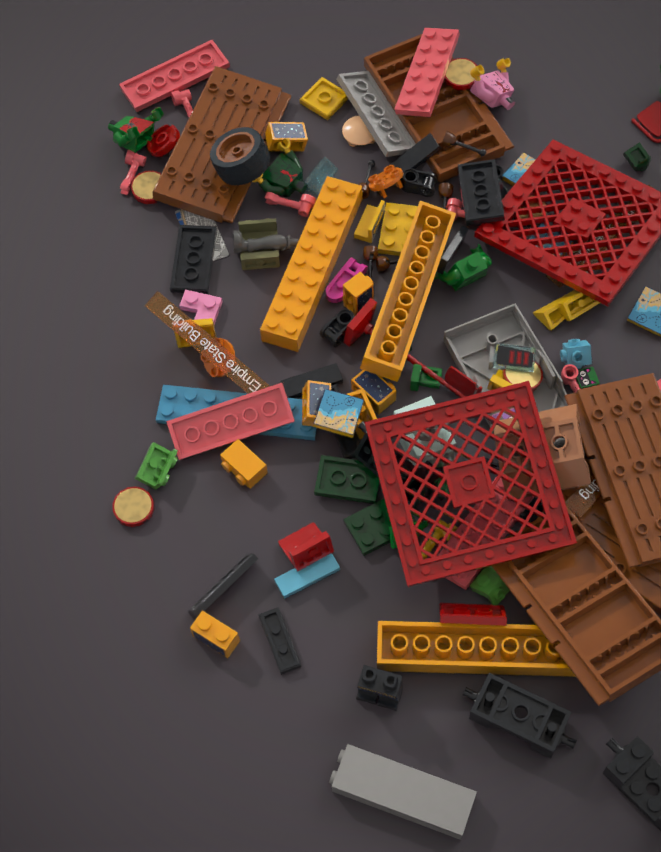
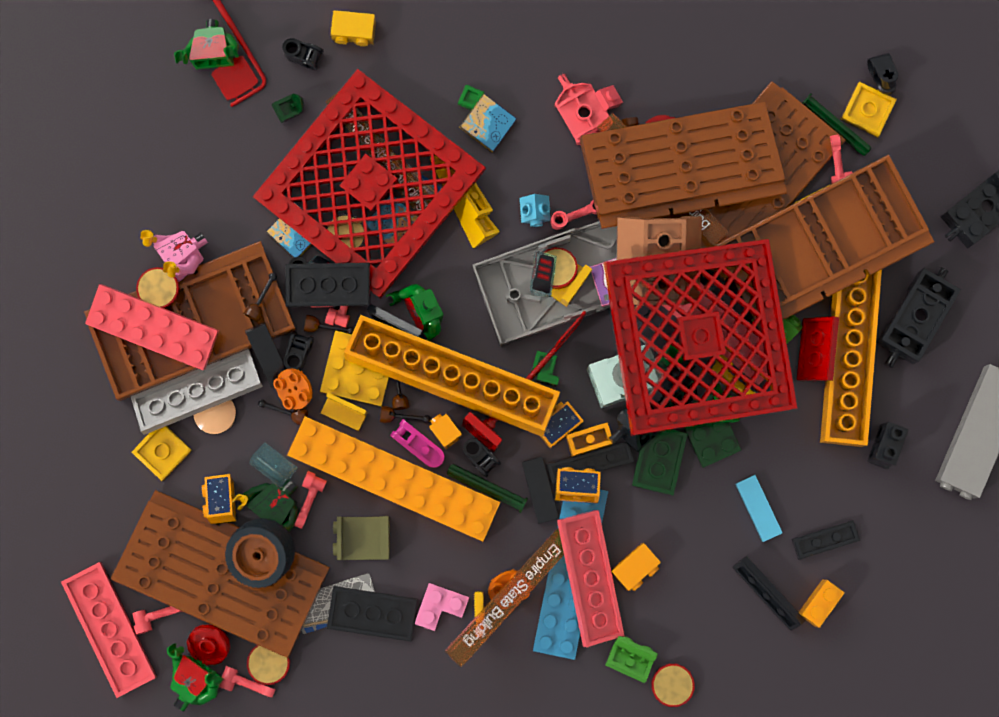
camera: 90 degrees left, 20 degrees up
dark grey piece [233,230,299,253] -> none
red bracket [278,522,334,572] -> none
tile [313,389,364,438] -> none
tile [576,367,600,389] -> none
none -> dark green axle [447,464,528,513]

